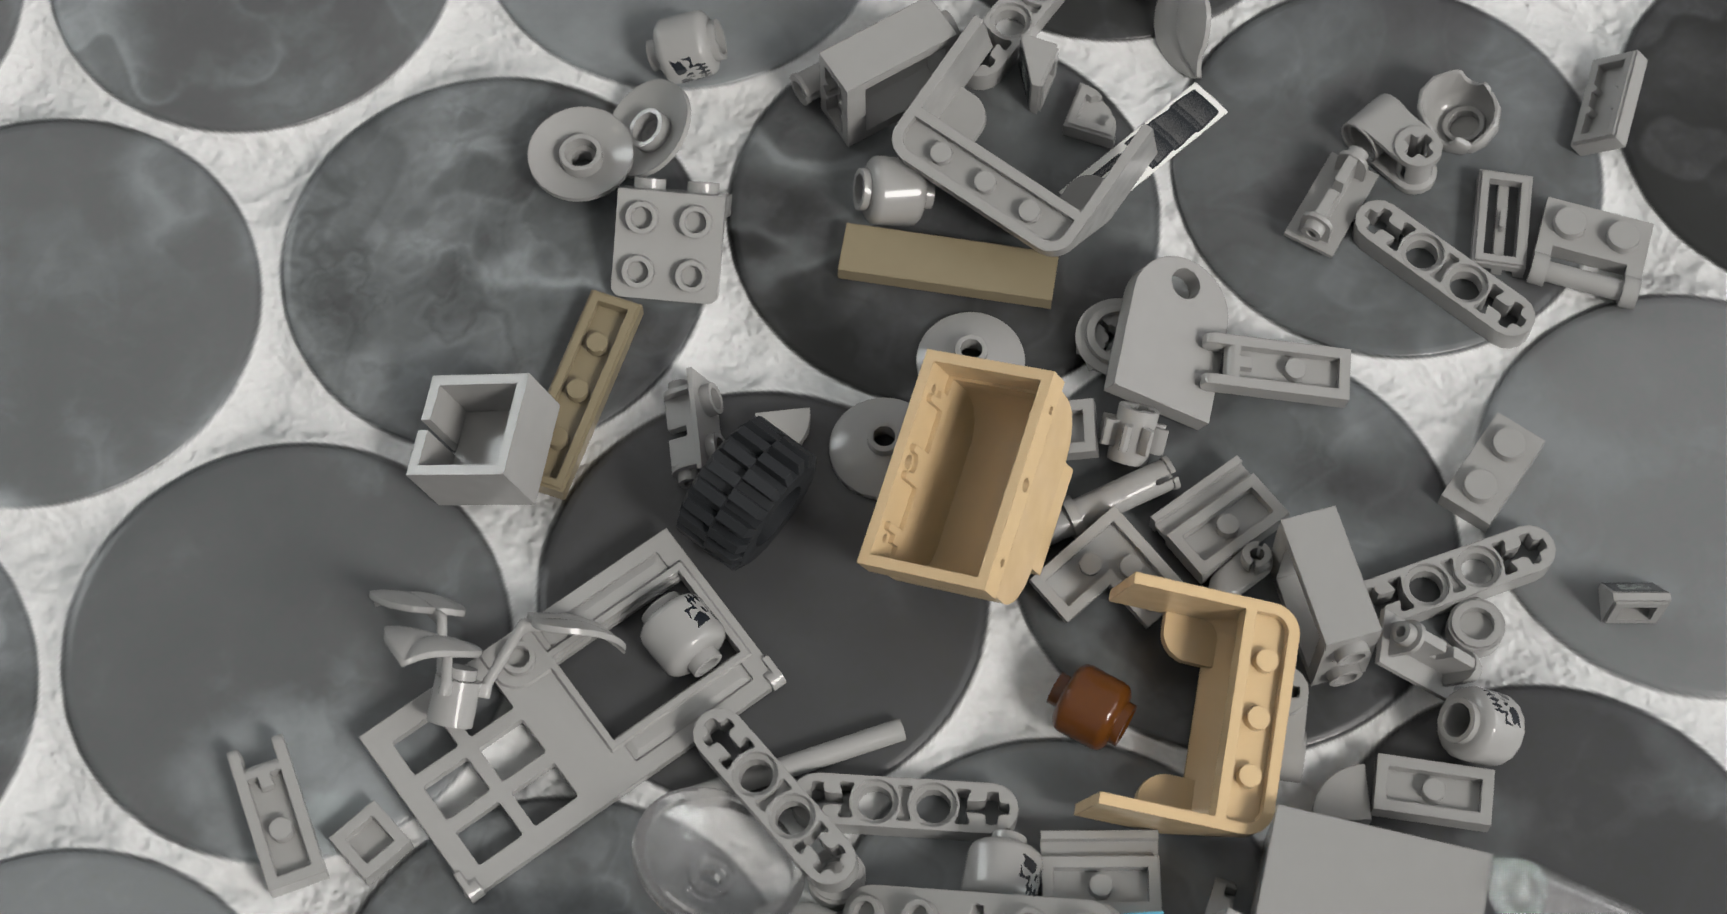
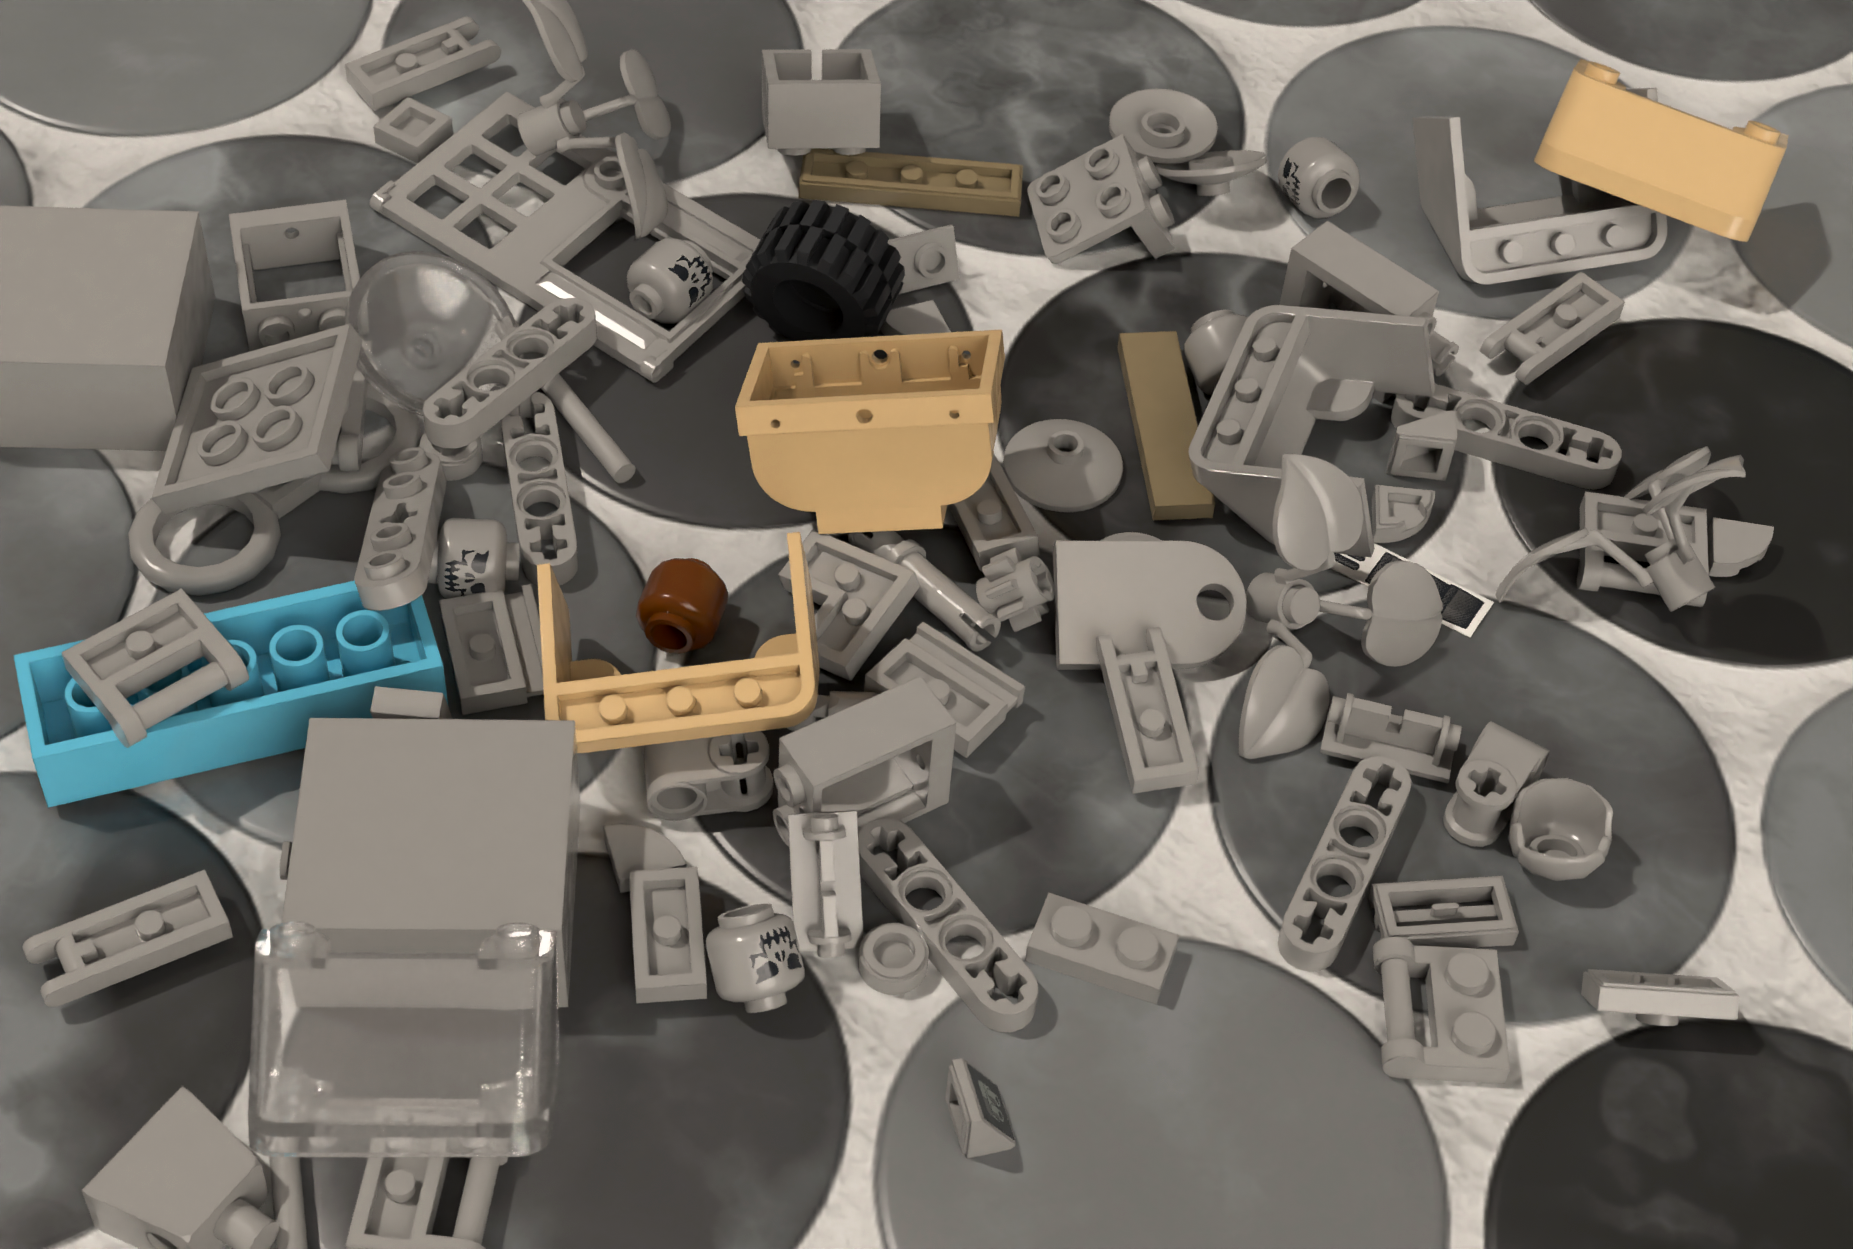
camera: 70 degrees right, 15 degrees down
none -> light grey plant [1239,453,1443,759]

